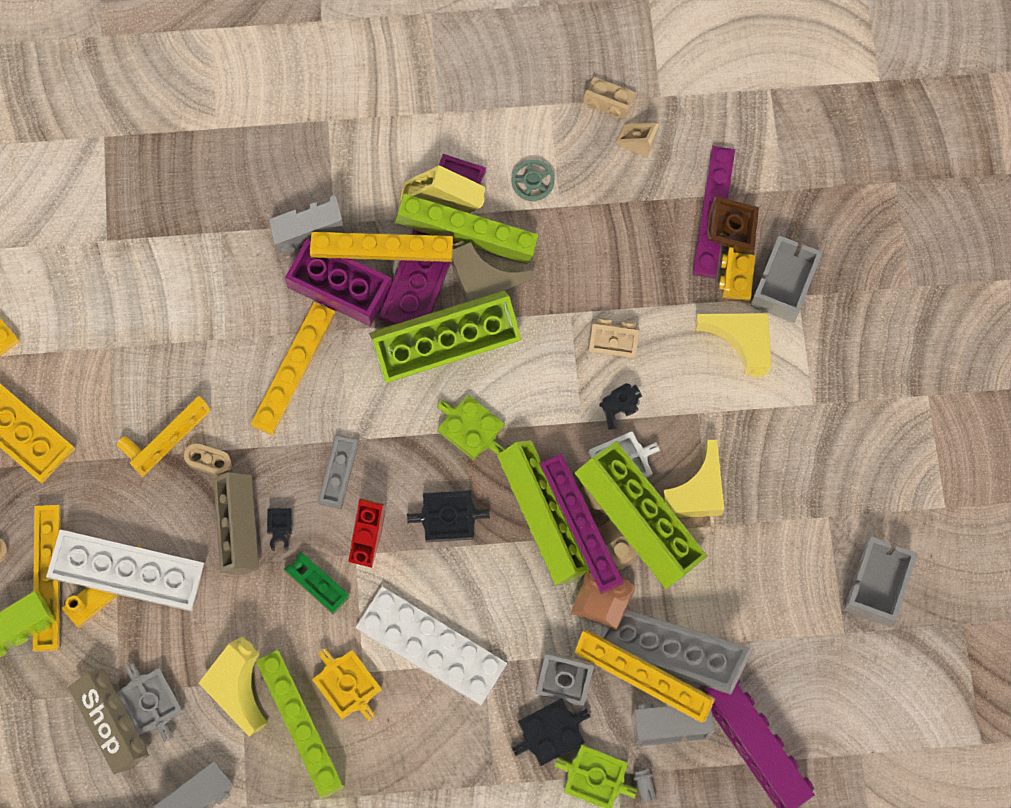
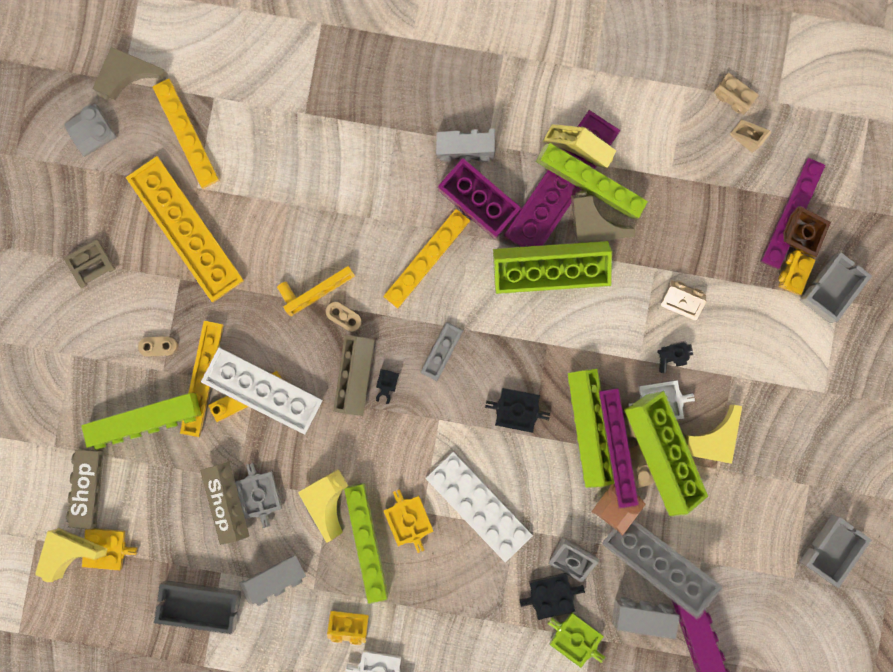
camera: 20 degrees right, 15 degrees up
green plate [283,552,350,615] -> none
yellow plate [310,232,453,262] -> none
red slope [348,498,385,568] -> none
lime plate [437,395,505,461] -> none
sand green wheel [512,160,555,201] -> none
yellow plate [574,630,715,723] -> none
light grey pin [633,769,657,803] -> none
light yellow arch [695,313,771,378] -> none

